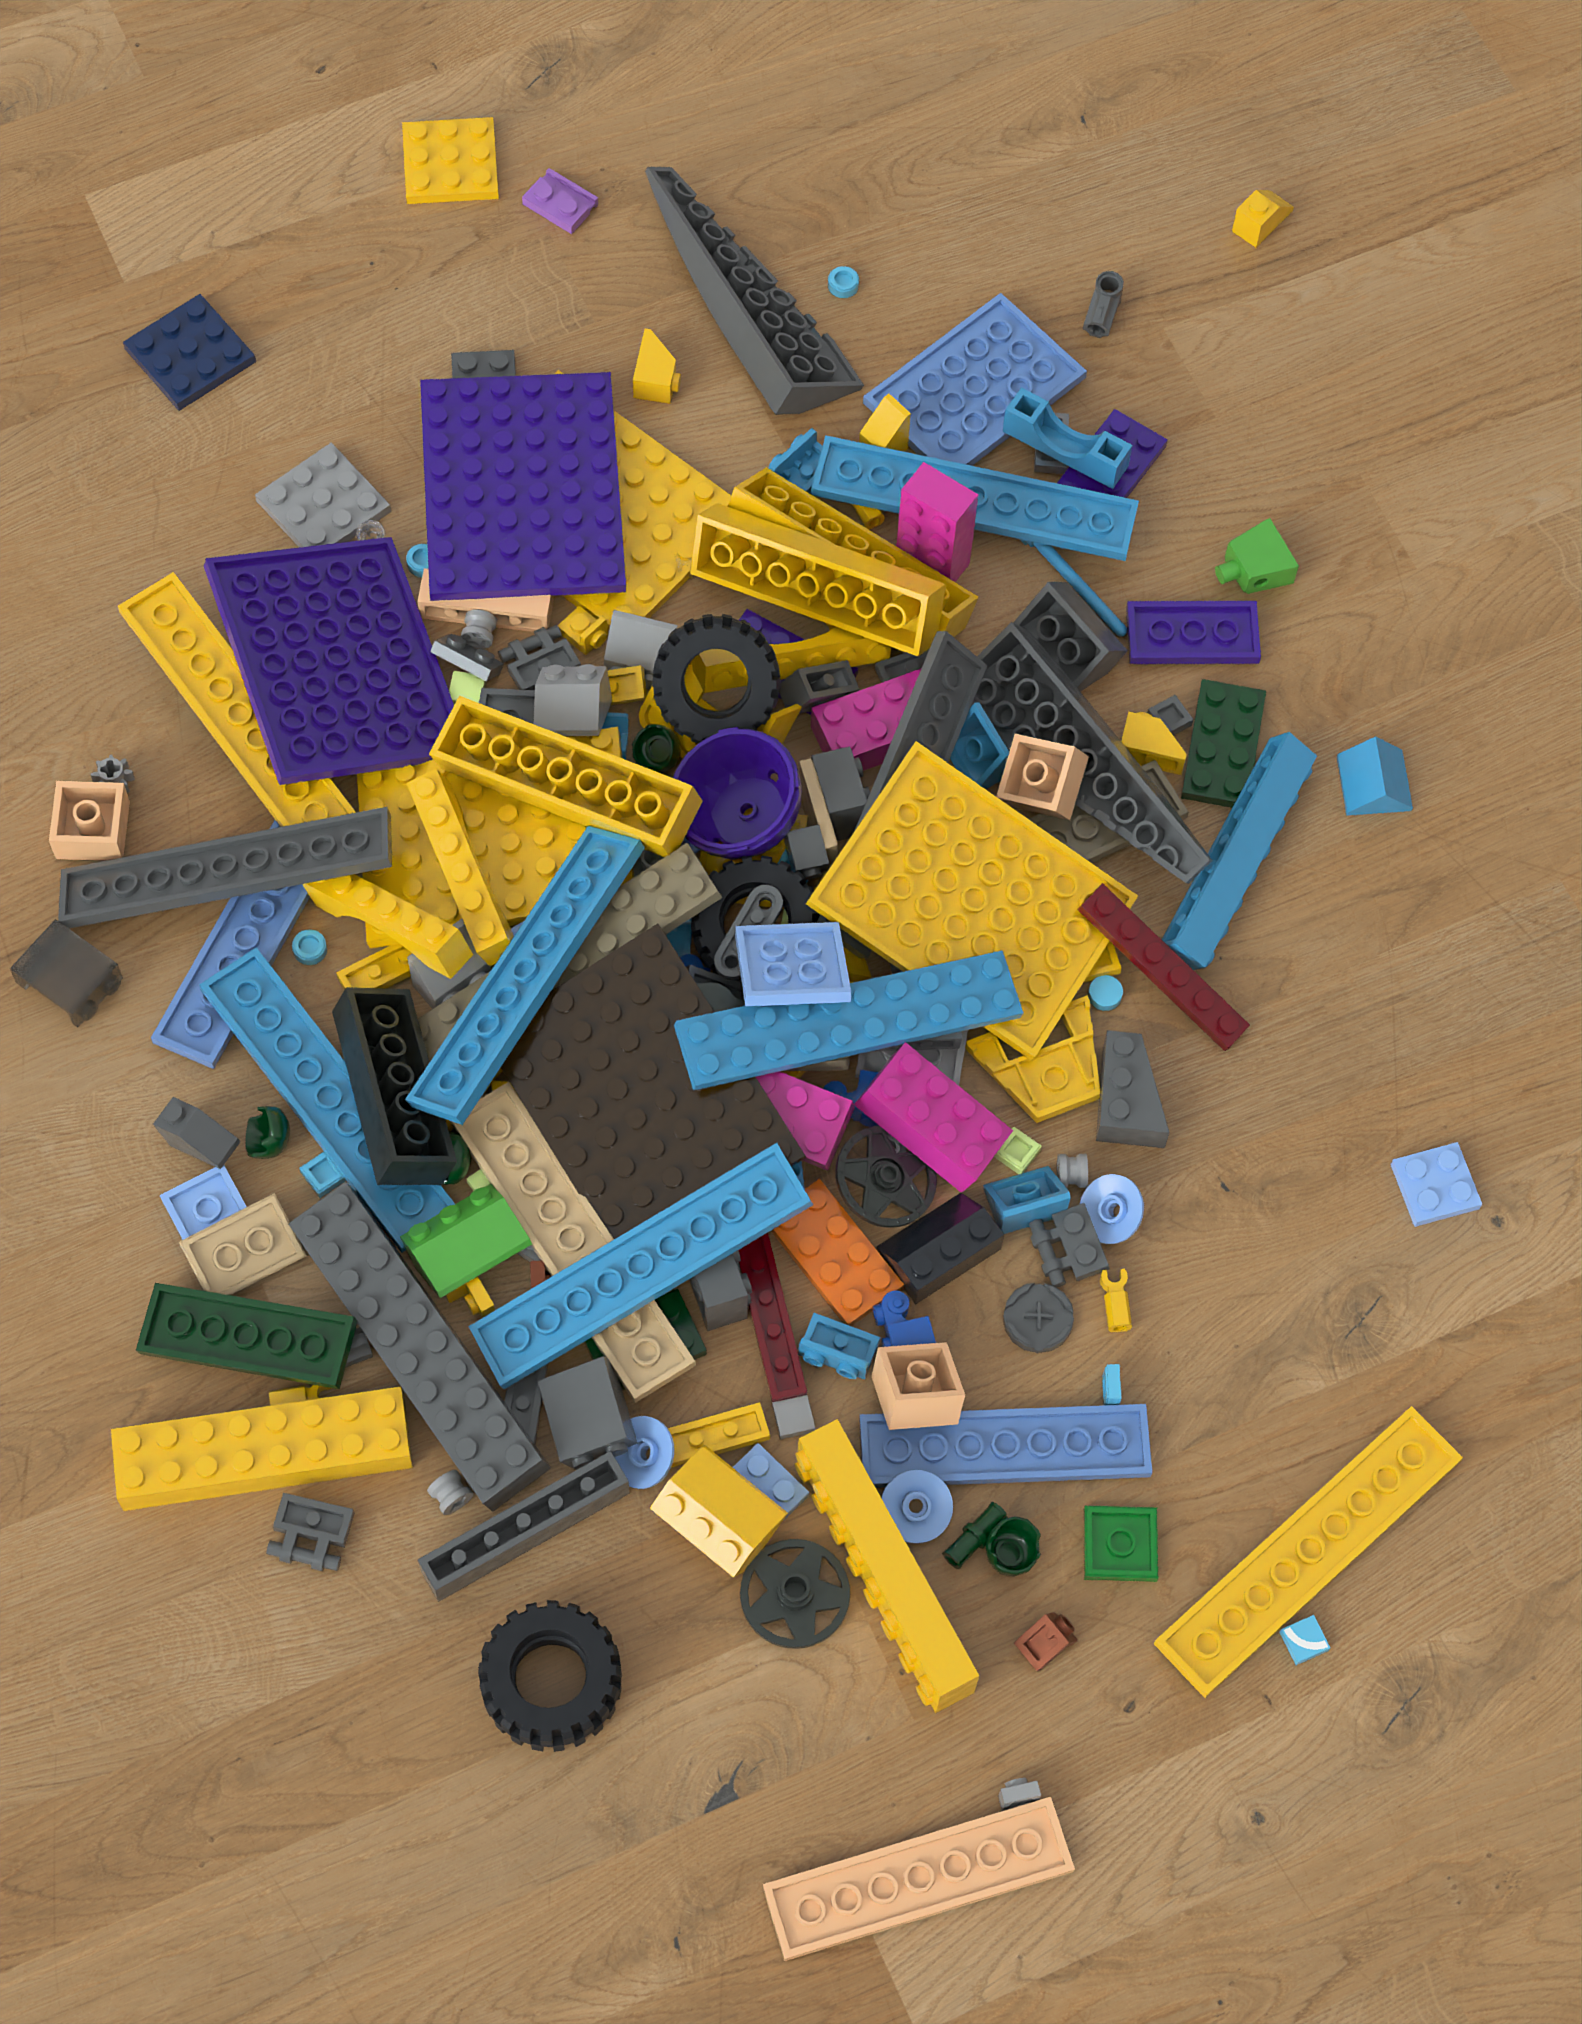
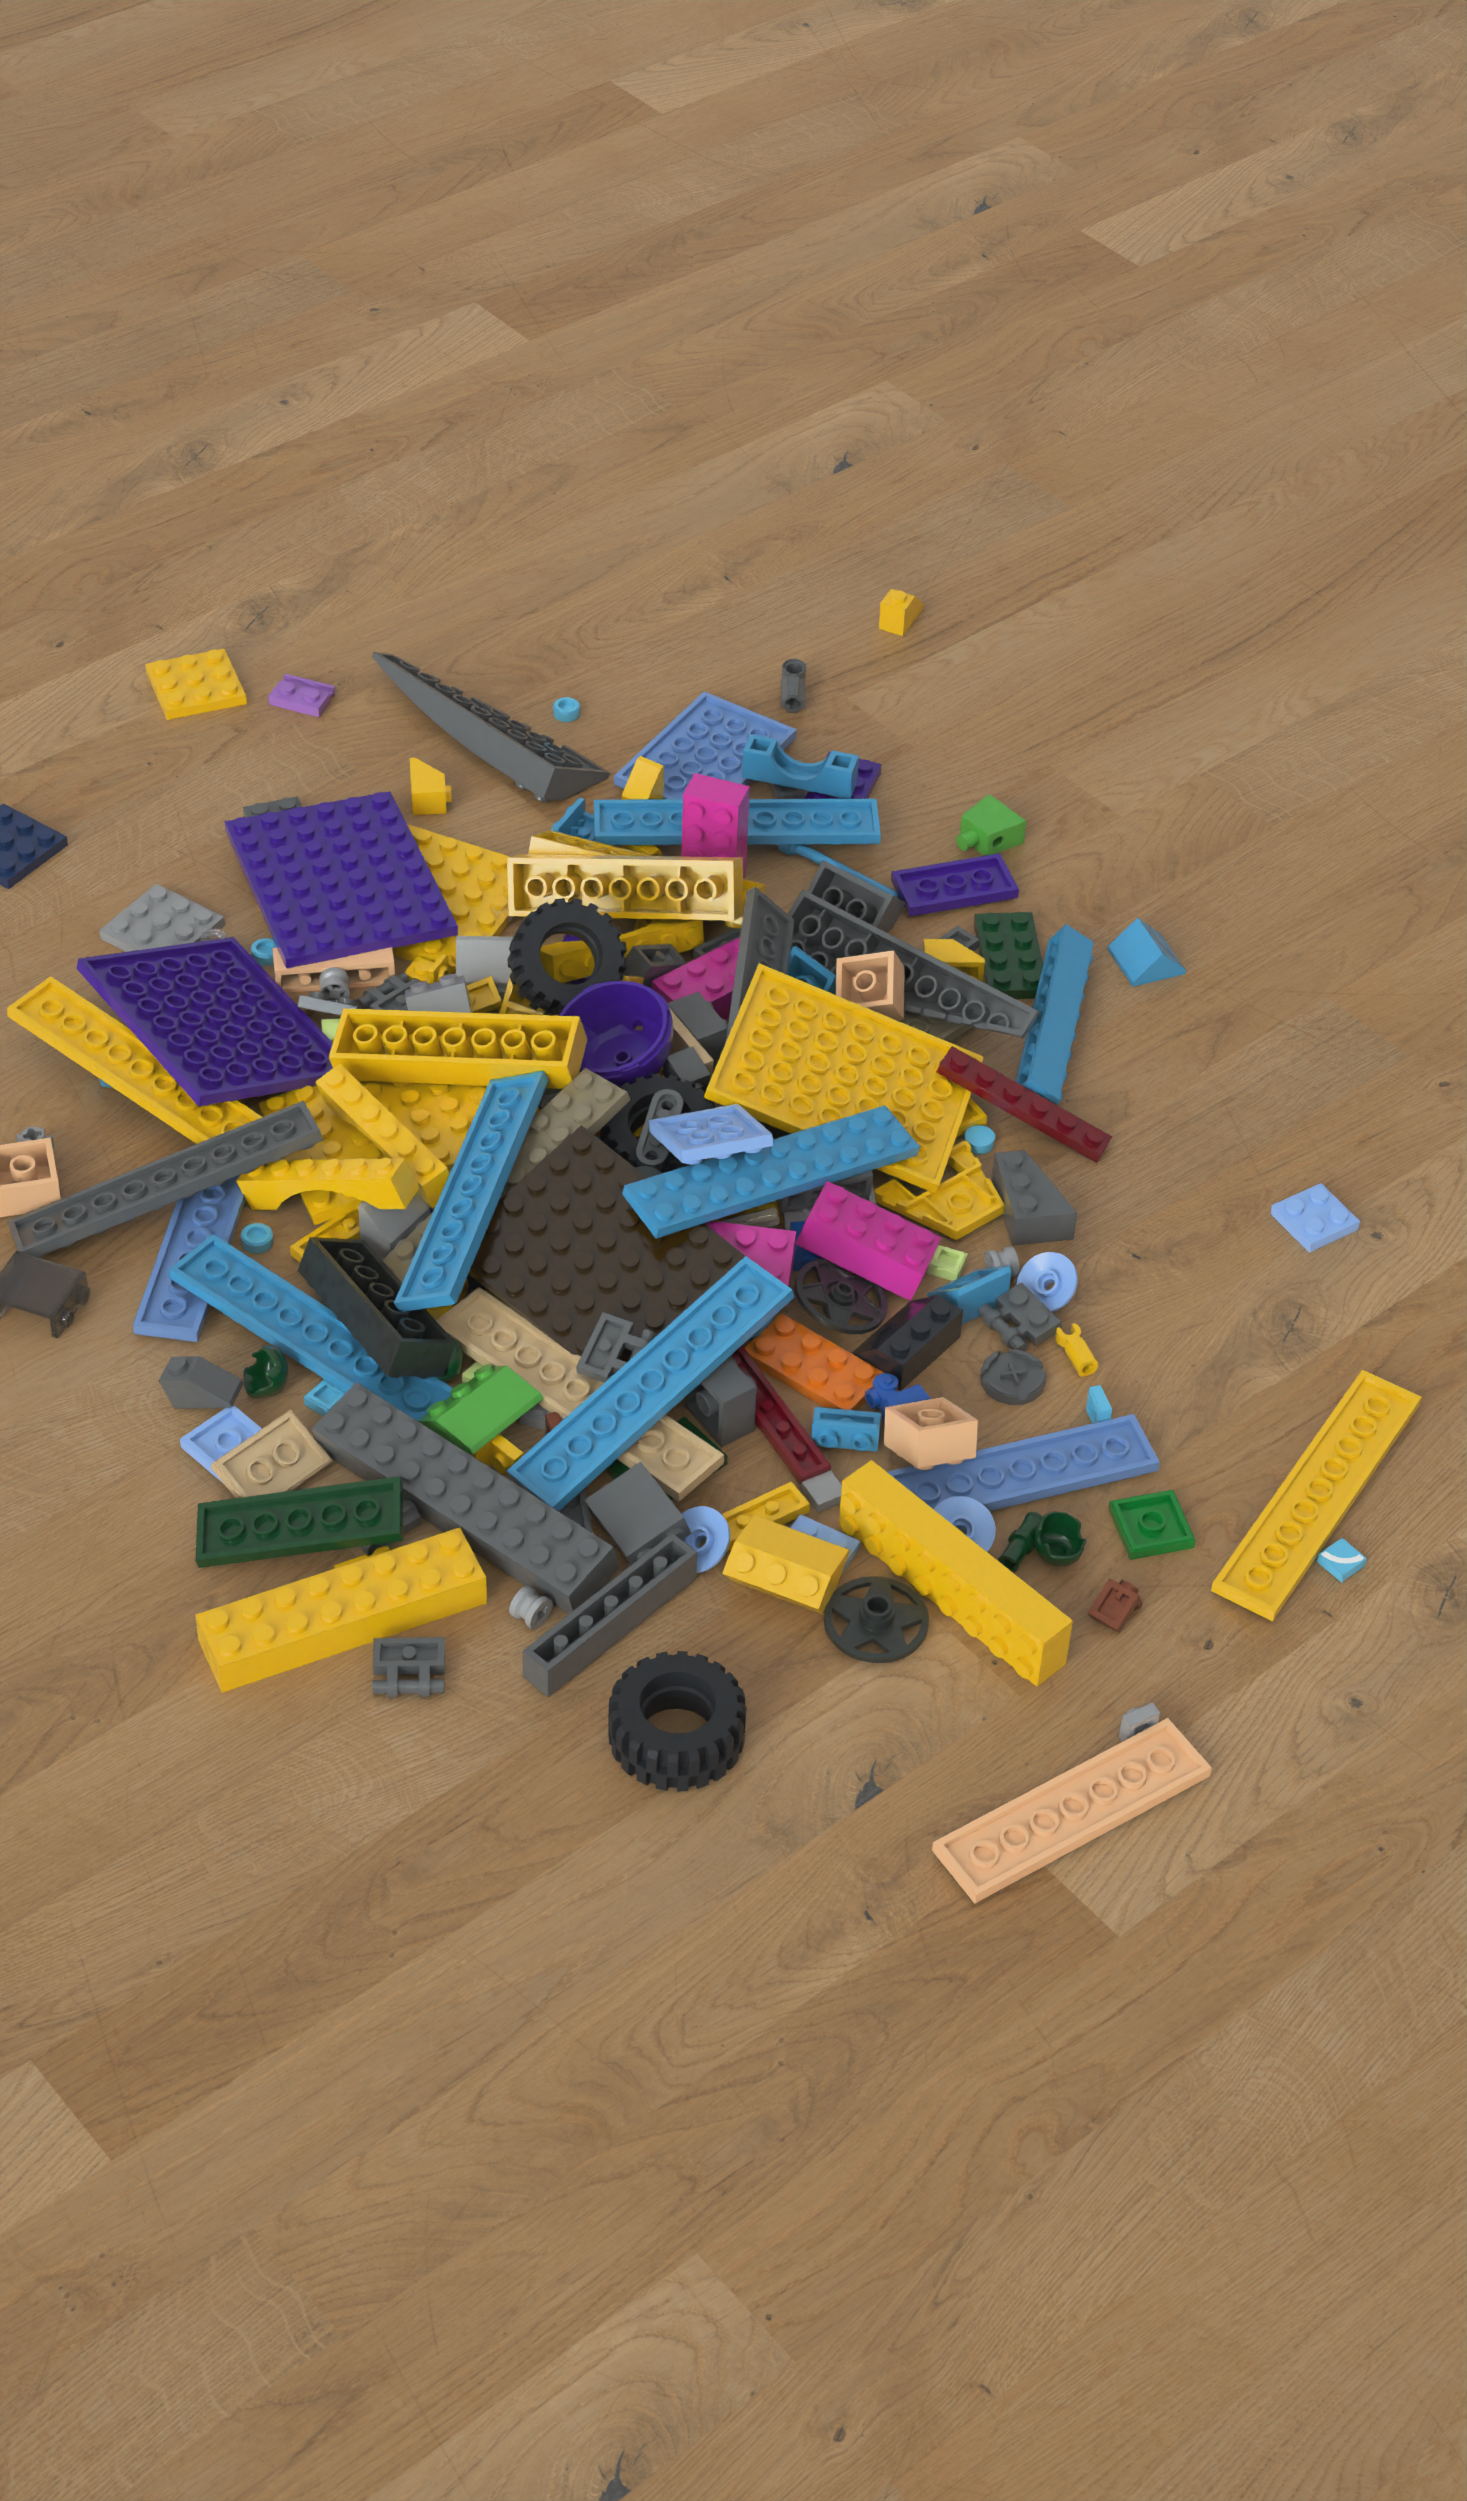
camera: 15 degrees left, 20 degrees down
none -> dark grey plate [576,1312,655,1383]

